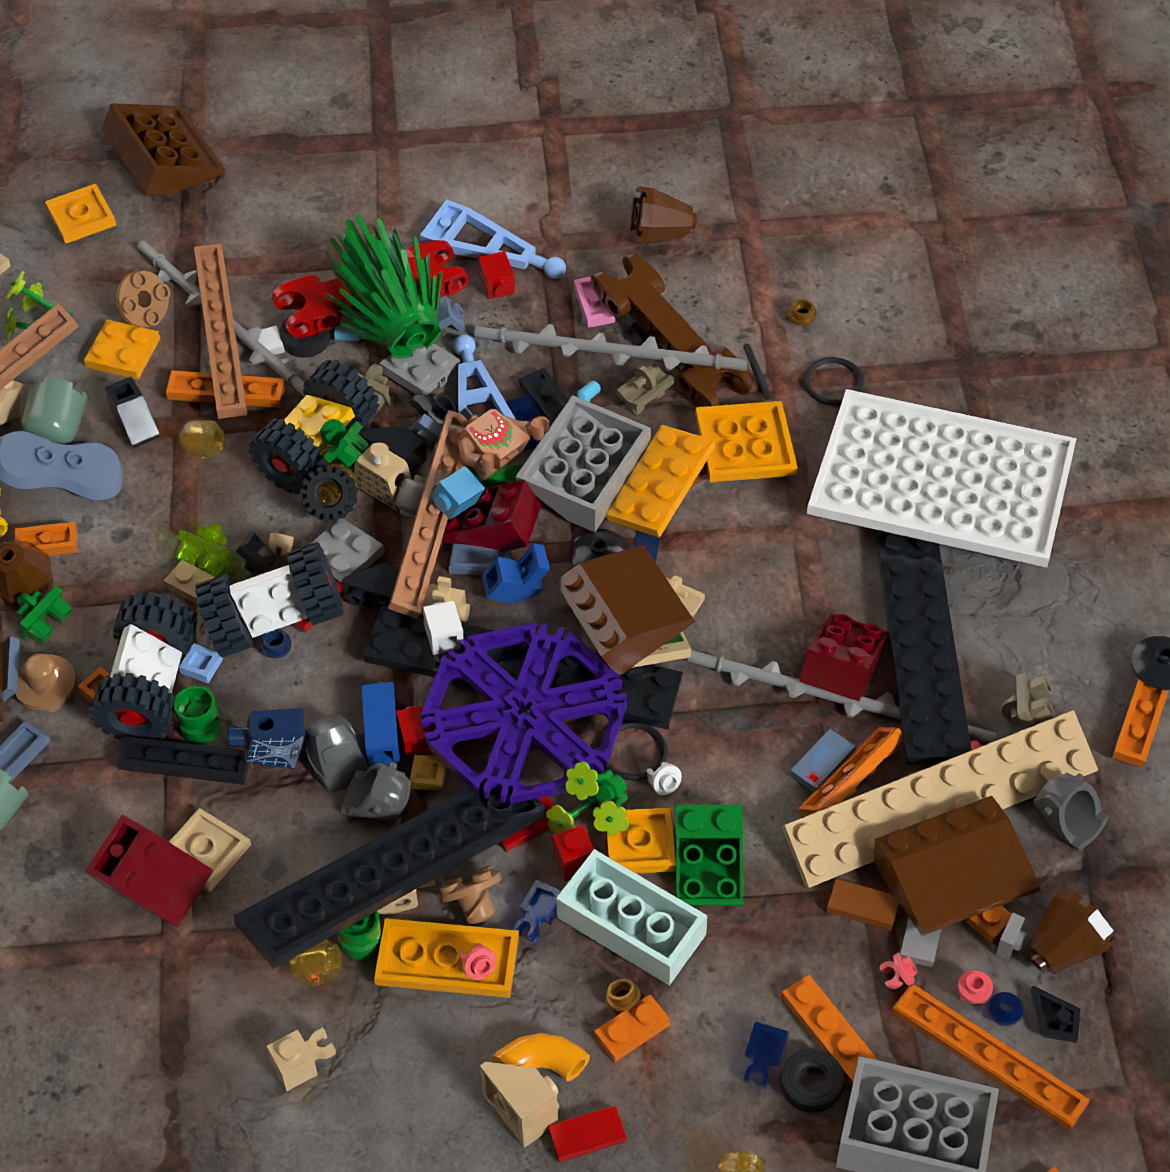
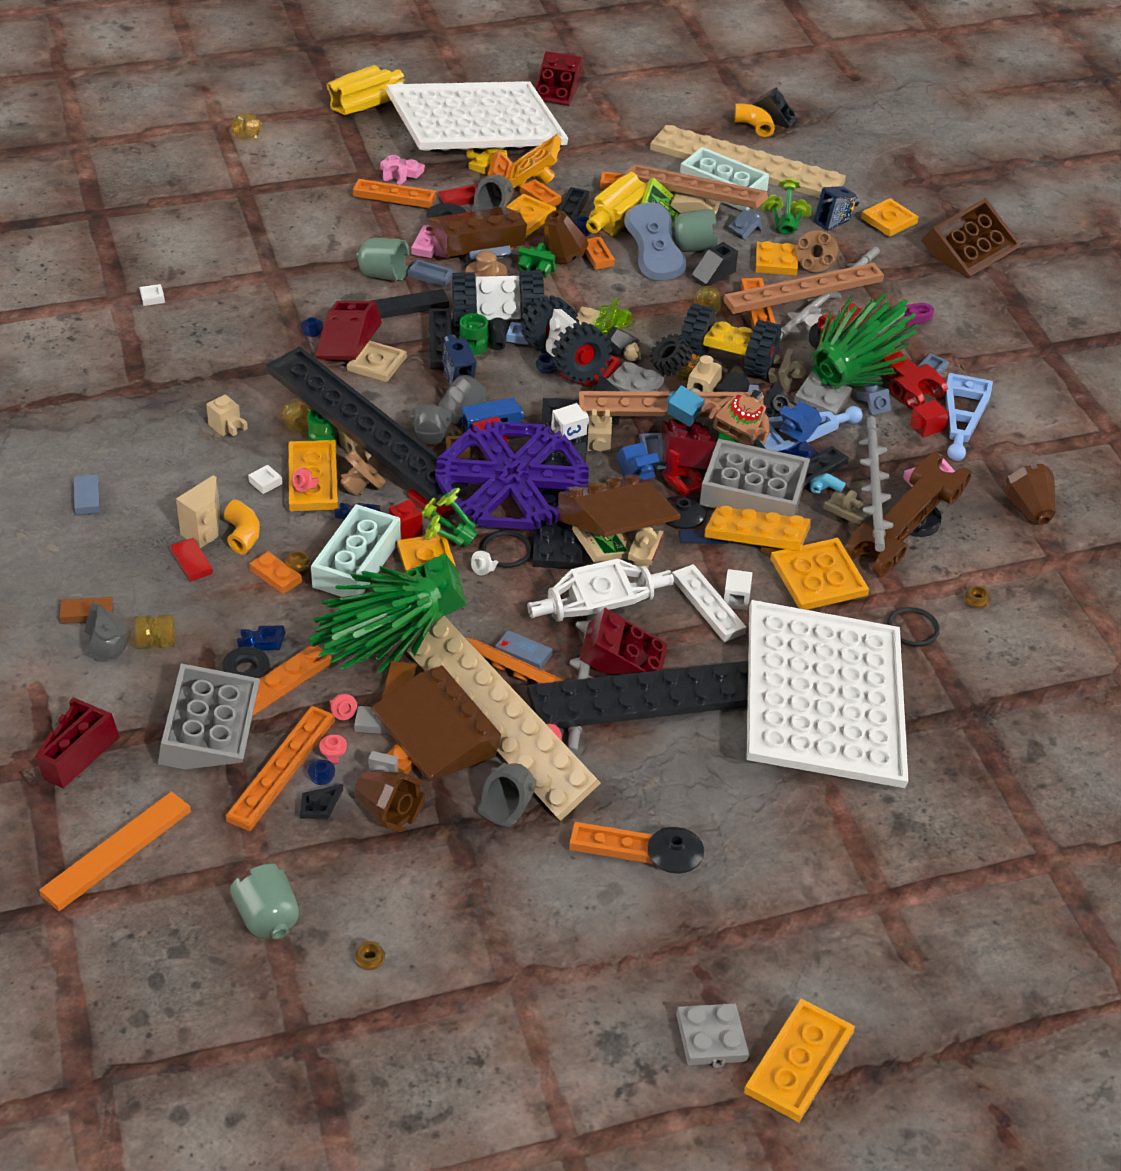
camera: 75 degrees right, 10 degrees down
green hips [320,419,369,469] -> none
black tyre [743,343,771,400] -> none
dark tan hips [1001,672,1054,727] -> none
none -> white plate [248,465,282,494]
none -> clear blue plate [301,317,323,337]
none -> green plant [309,566,443,674]
none -> black tile [371,289,449,319]
none -> black cone [488,317,509,350]
none -> white plate [527,559,674,622]
none -> red piece [661,449,703,495]
none -> white plate [672,564,747,642]
none -> white brick [724,569,752,611]
none -> sand blue bracket [728,209,764,240]
none -> blue brick [779,401,822,442]
none -> dark blue torso [813,186,859,231]
none -> magenta plate [895,303,934,326]

